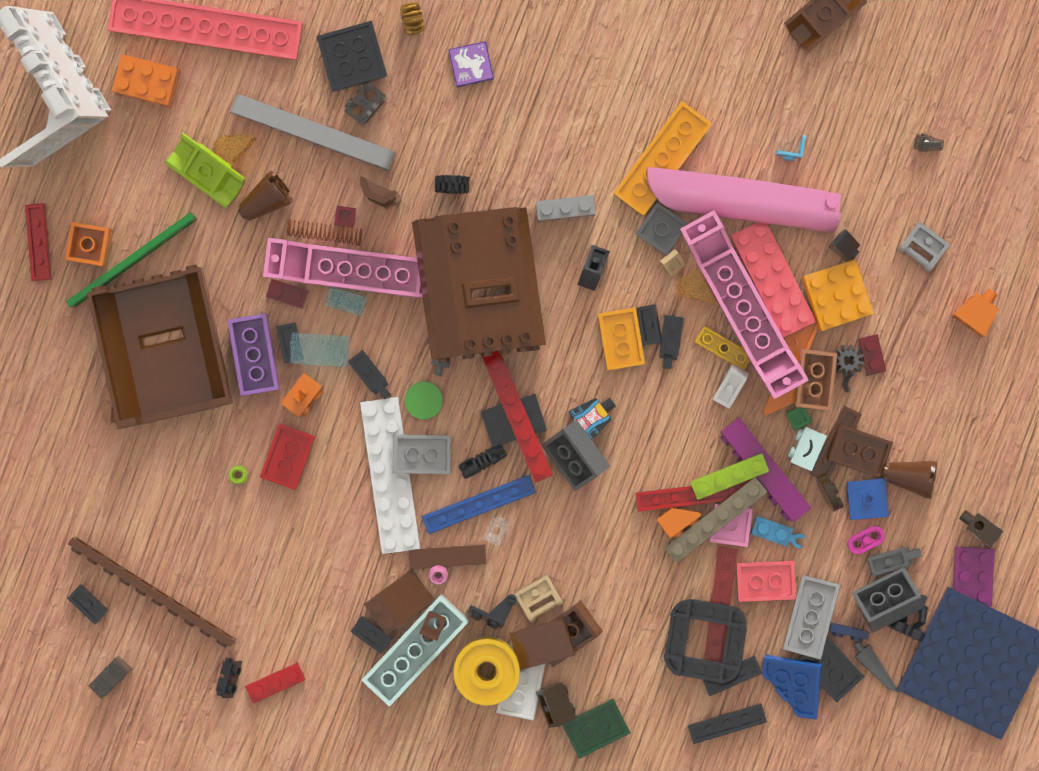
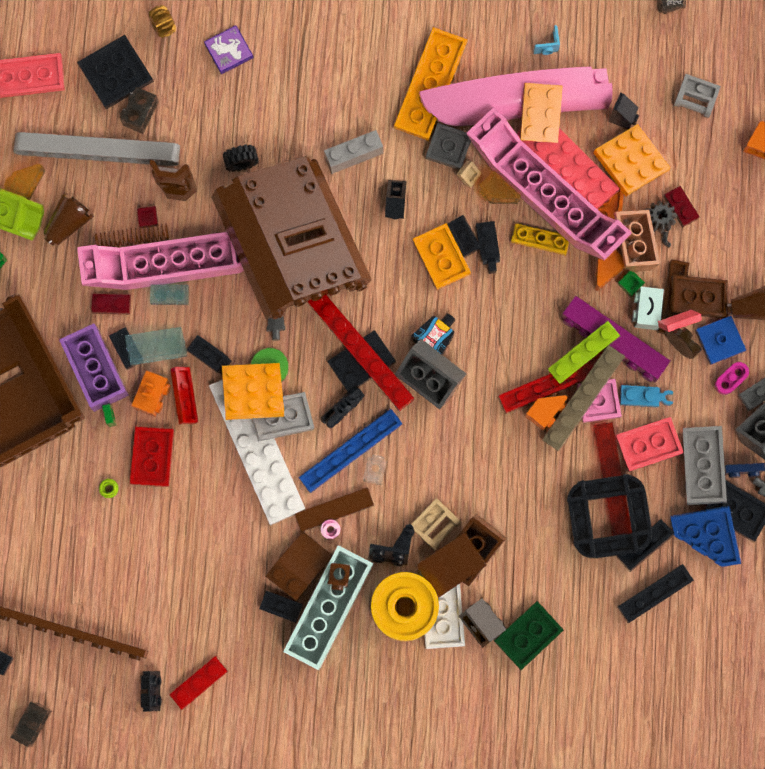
camera: 20 degrees left, 10 degrees down
white plate [713,364,749,409] -> none
none -> green tile [102,404,117,427]
none -> red plate [170,367,199,425]
none -> light orange plate [222,363,284,420]
none -> light orange plate [520,83,563,143]
none -> coral tile [658,310,702,332]

